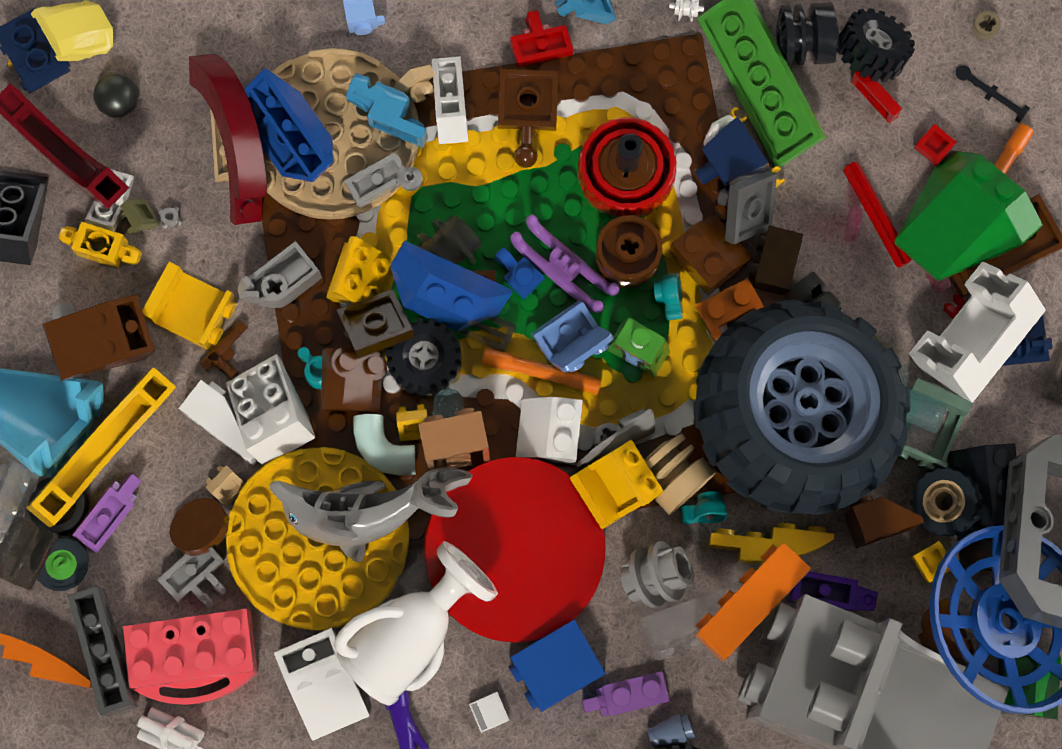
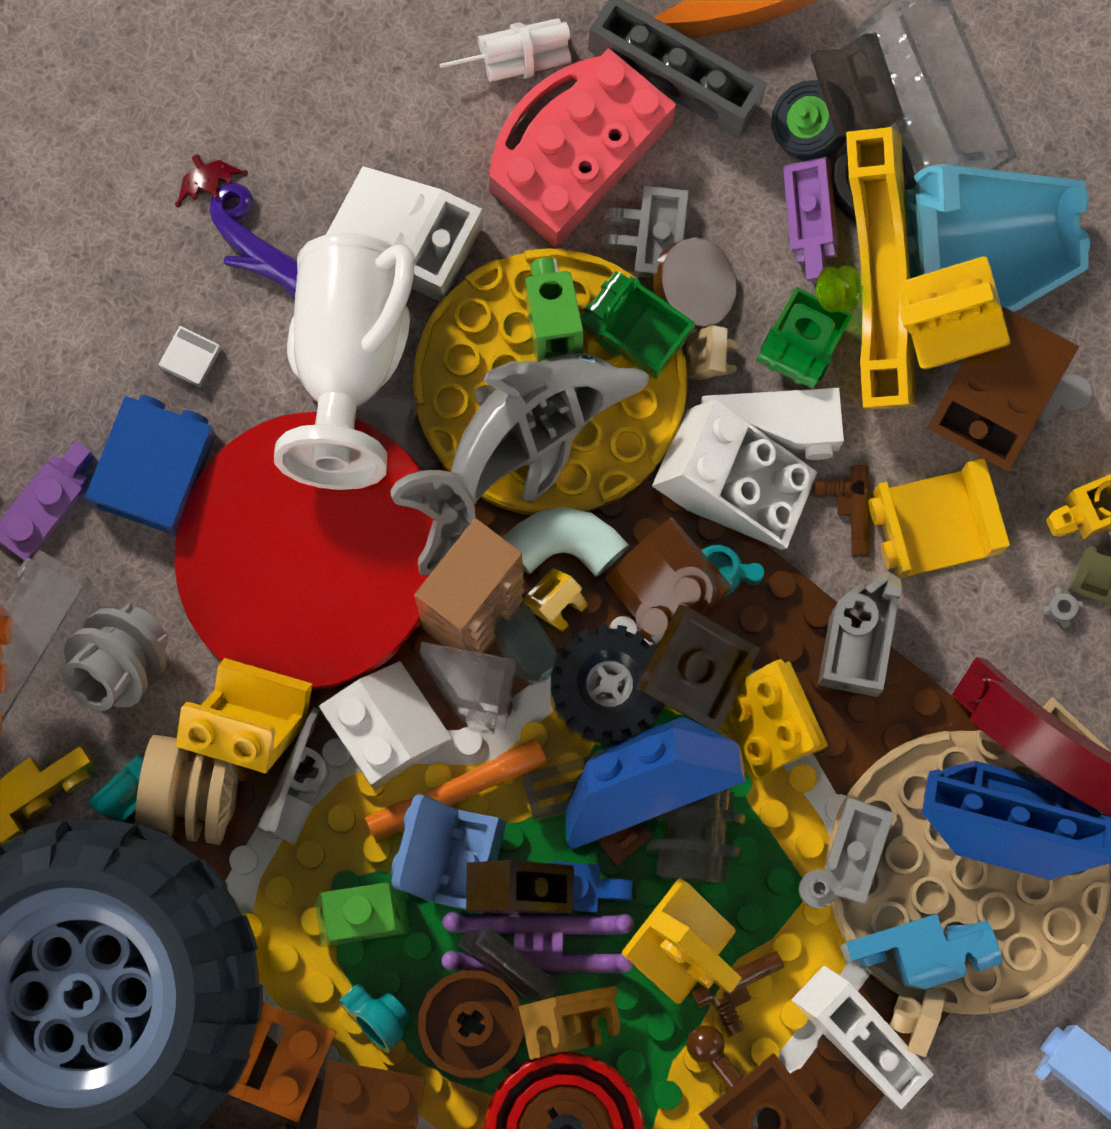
camera: 135 degrees right, 0 degrees up
none -> clear slope [420,642,516,734]
none -> clear smoke tile [457,928,559,1001]
none -> dark brown brick [466,860,574,915]
none -> pearl gold hinge [518,986,620,1060]
none -> bright green torso [525,257,583,362]
none -> green piece [580,271,695,380]
none -> yellow bracket [622,879,742,1004]
none -> reddish brown hose [691,950,785,1037]
none -> green piece [756,287,853,390]
none -> clear neon green wheel [815,265,863,313]
none -> yellow bracket [899,256,1011,370]

